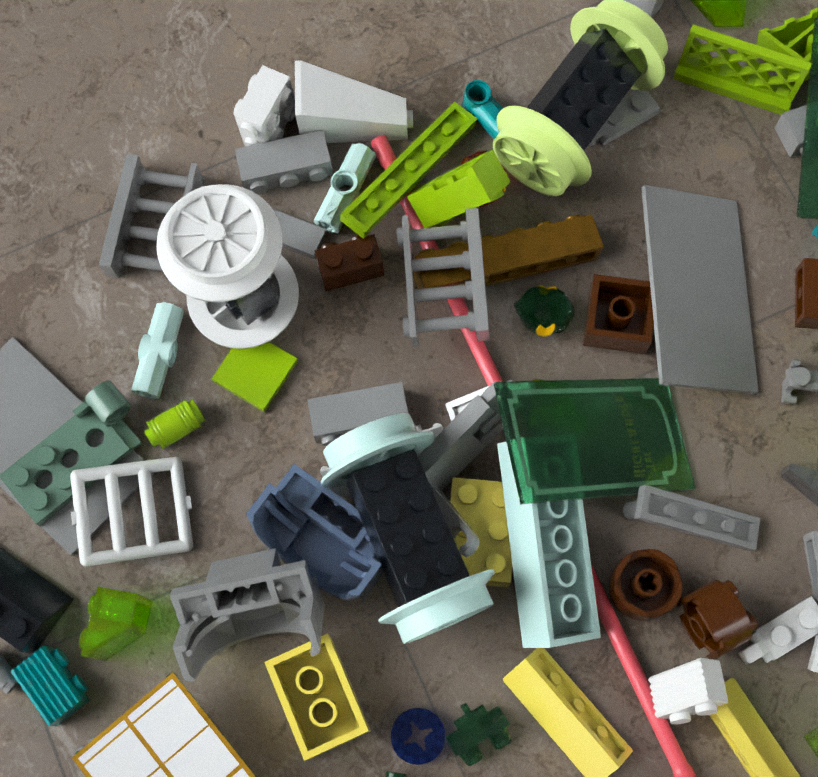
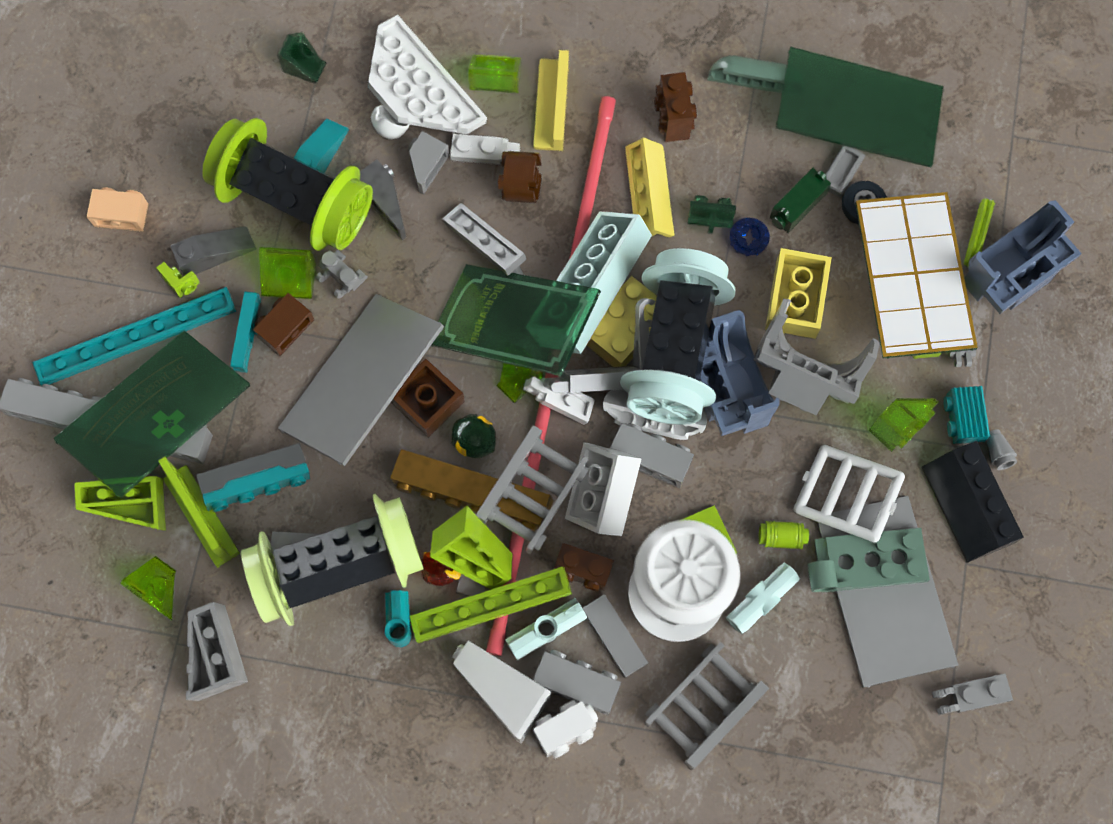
camera: 150 degrees left, 0 degrees up
reddish brown brick [609,549,683,621] -> none
white brick [648,658,728,724] -> none
none -> piece [196,443,310,512]
none -> white slope [565,442,641,536]

